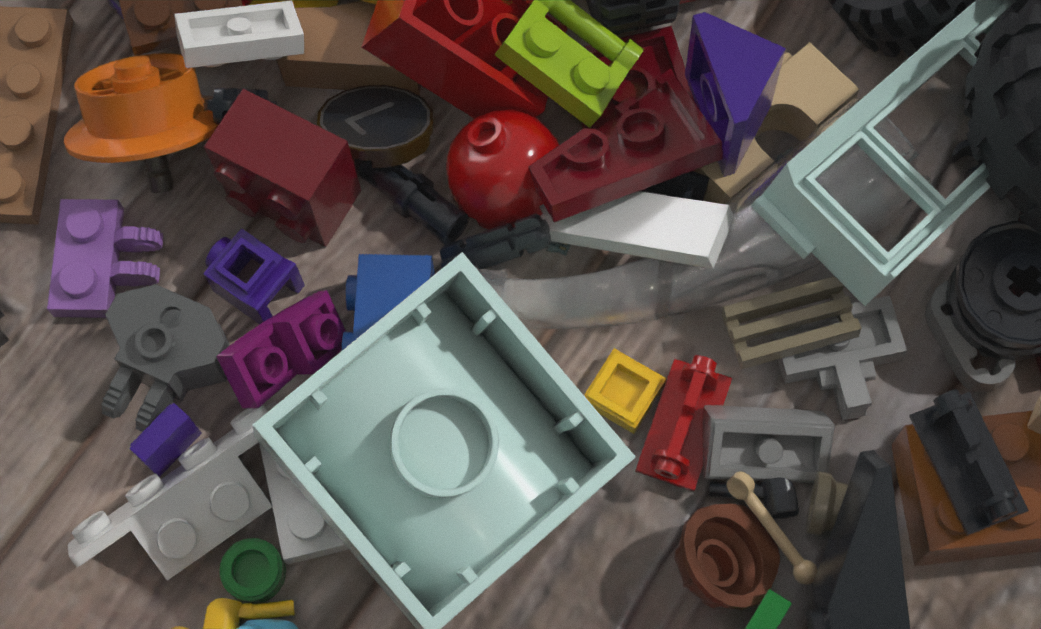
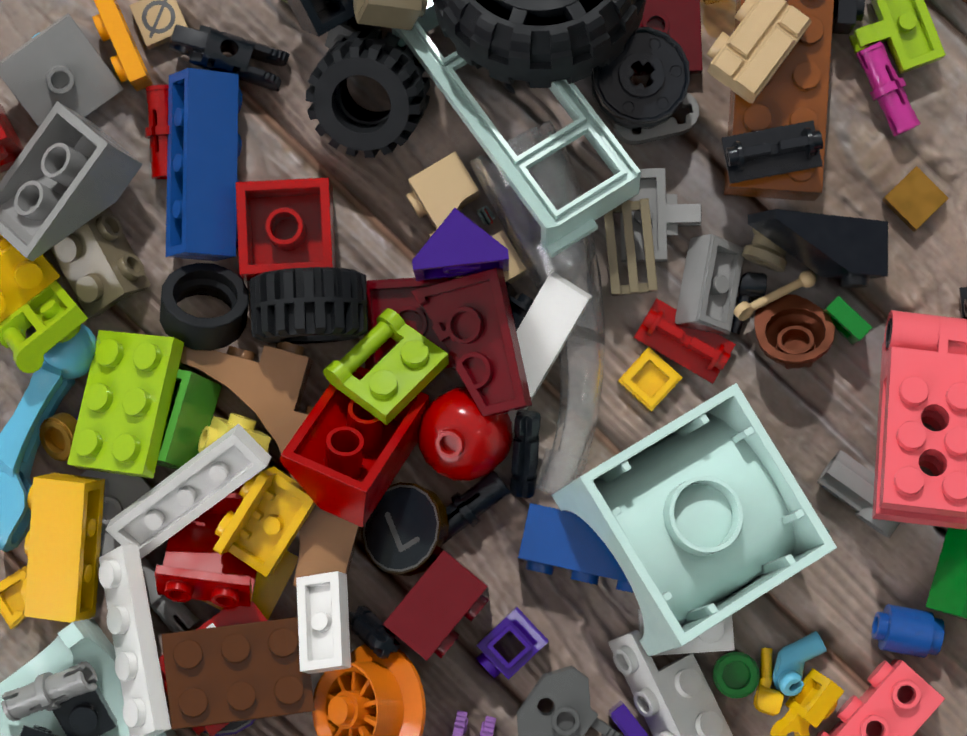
camera: 80 degrees left, 15 degrees up
magenta slope [216,290,346,408] -> none

